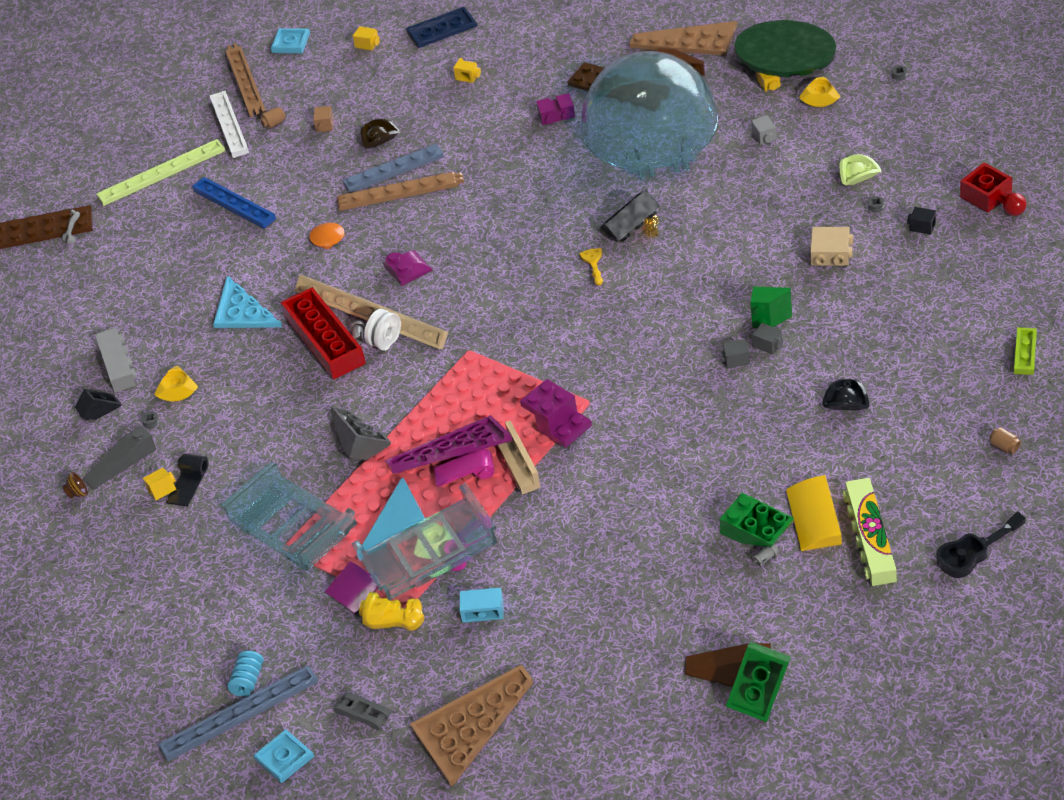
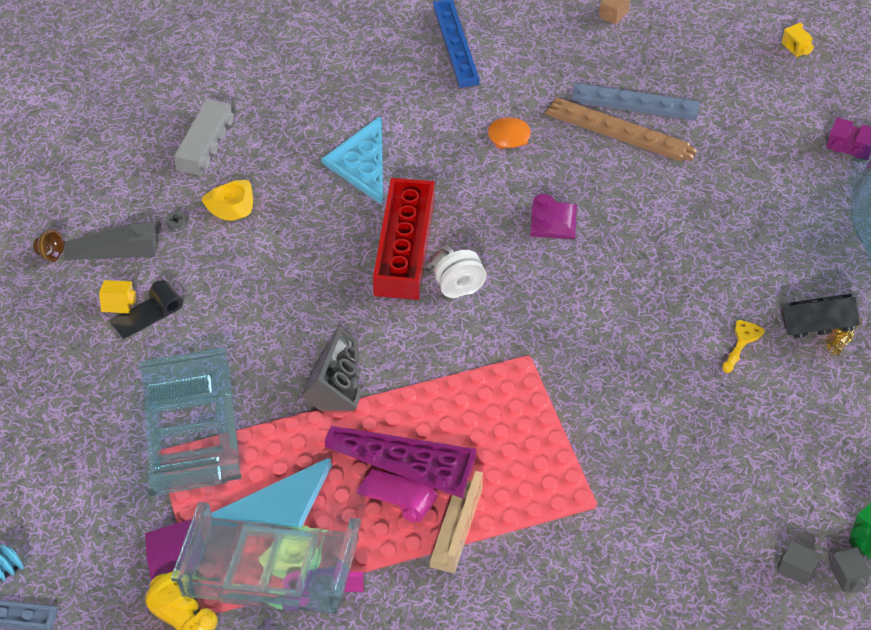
camera: 30 degrees right, 5 degrees up
black slope [74,389,122,420] -> none
tan plate [294,275,448,349] -> none
dark brown hat [361,118,400,148] -> none
magenta bracket [520,379,592,448] -> none

